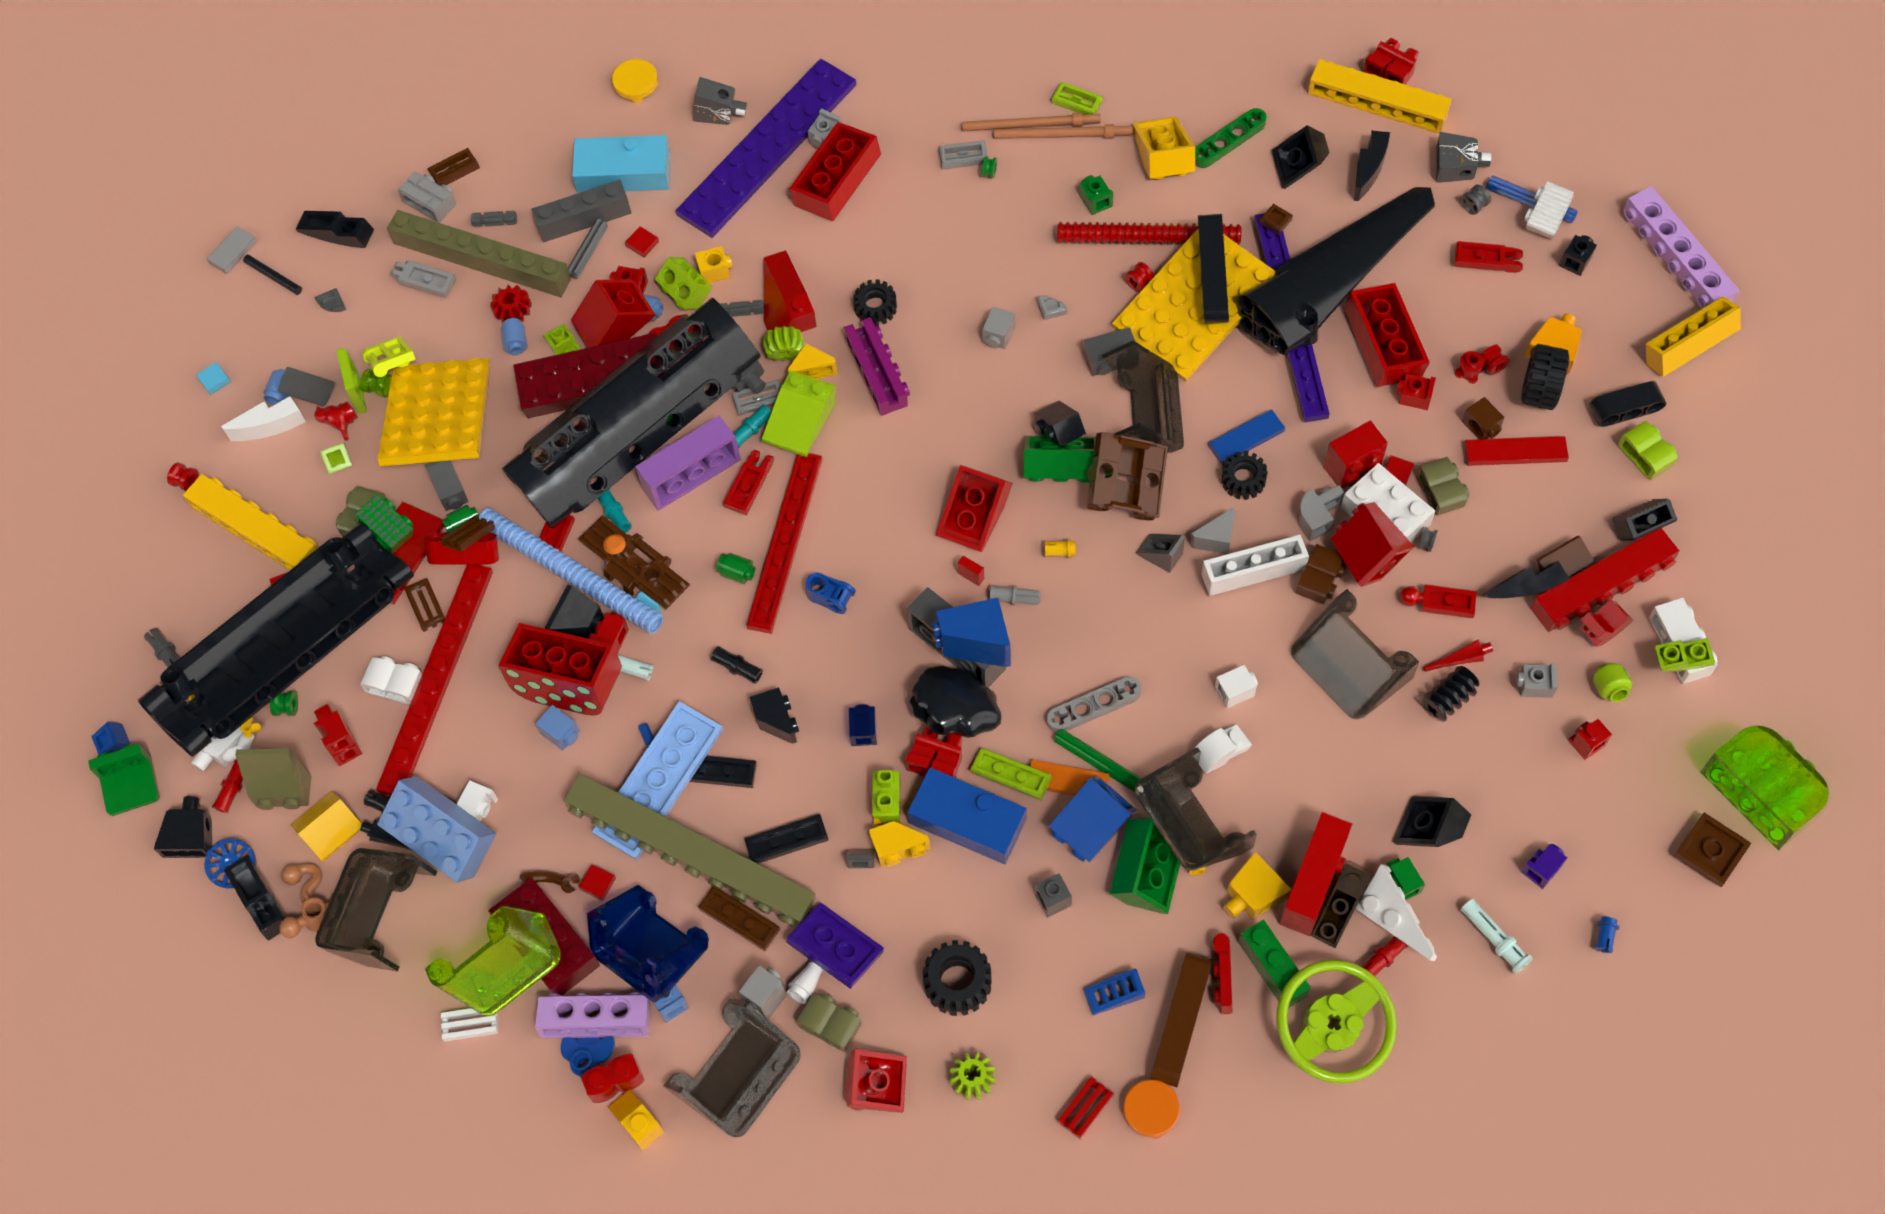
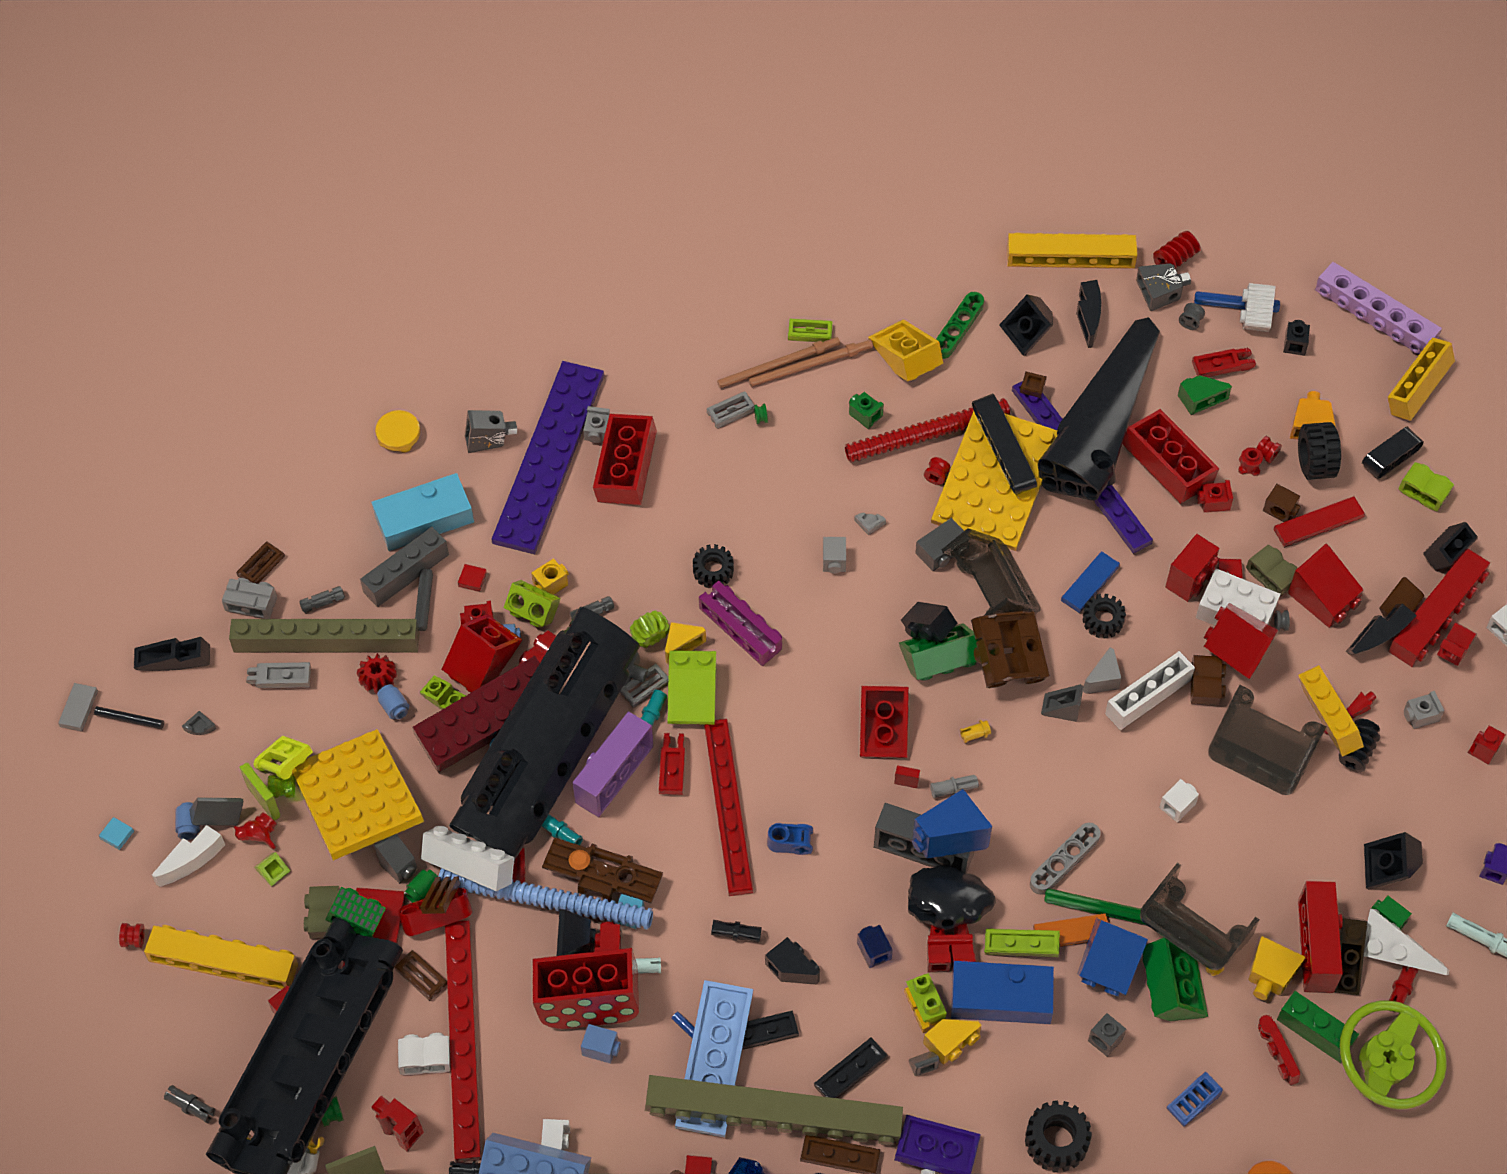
camera: 25 degrees left, 5 degrees down
green brick [716,553,756,584] -> none
red wedge [764,250,817,332] -> none
reddish brown beam [1150,952,1213,1088] -> none
white brick [1191,725,1252,774] -> none
light grey brick [1298,485,1345,542] -> none
red hips [1363,38,1419,85] -> none
red plate [1400,584,1477,618] -> none
lime head [1593,663,1633,702] -> none
none -> white brick [421,826,514,891]
none -> red piece [1153,231,1201,270]
none -> green slope [1178,375,1232,415]
none -> red slope [1288,544,1364,628]
none -> yellow brick [1298,665,1364,757]

